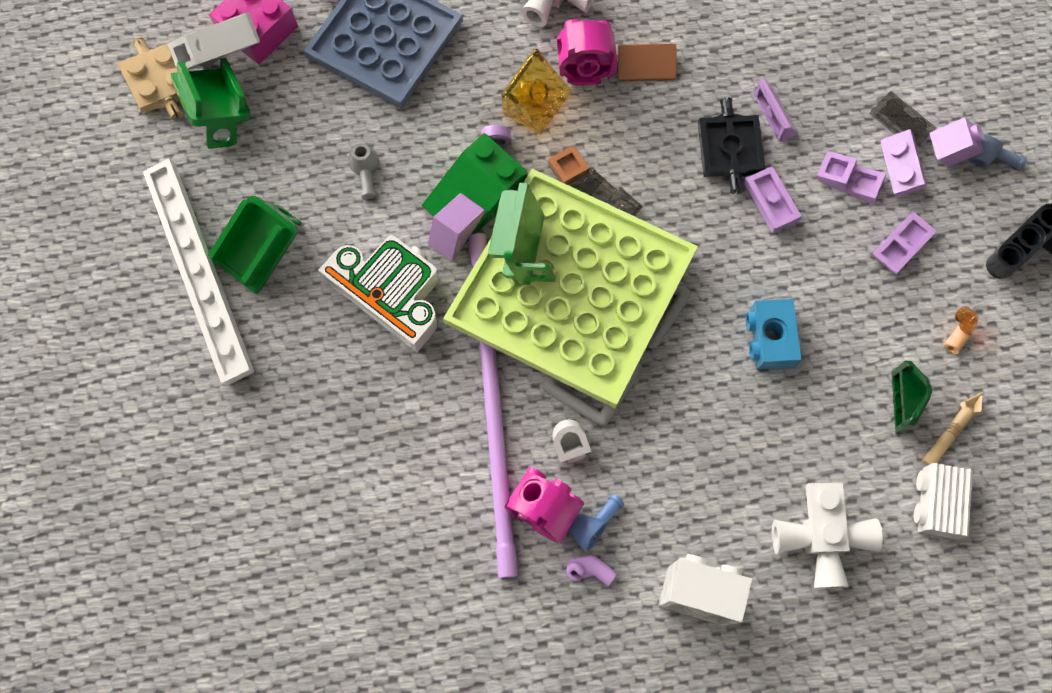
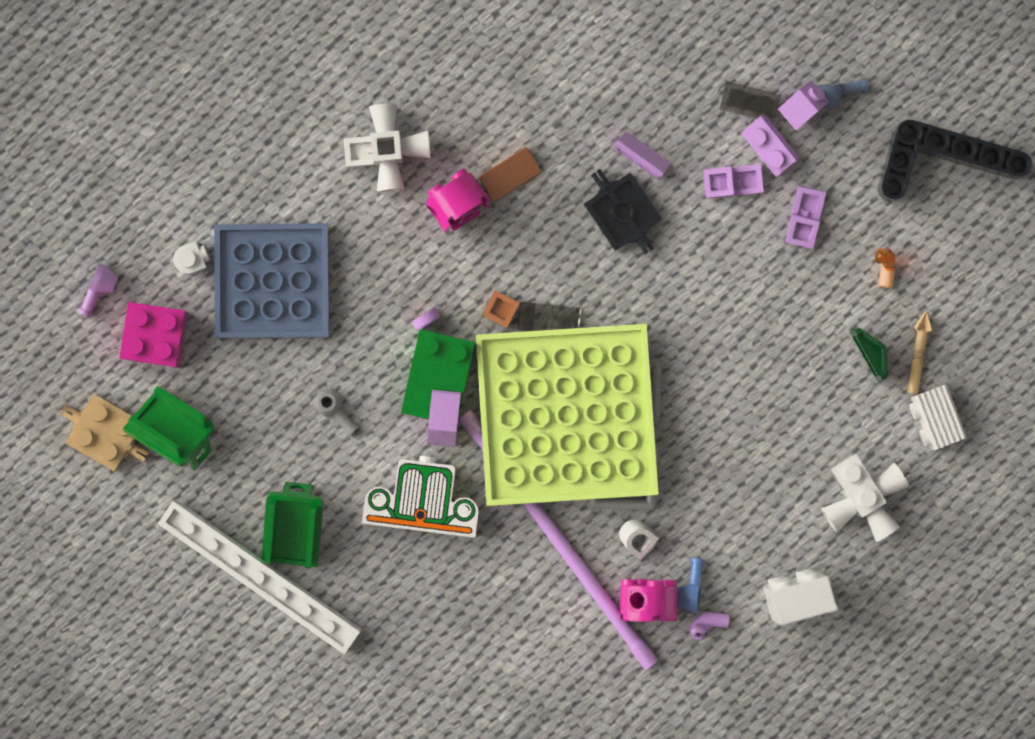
camera: 35 degrees left, 15 degrees up
white slope [167,12,260,70] -> none
green piece [488,183,556,285] -> none
clear yellow slope [501,49,572,135] -> none
lavender plate [744,166,802,233] -> none
dark azure brick [746,299,802,370] -> none

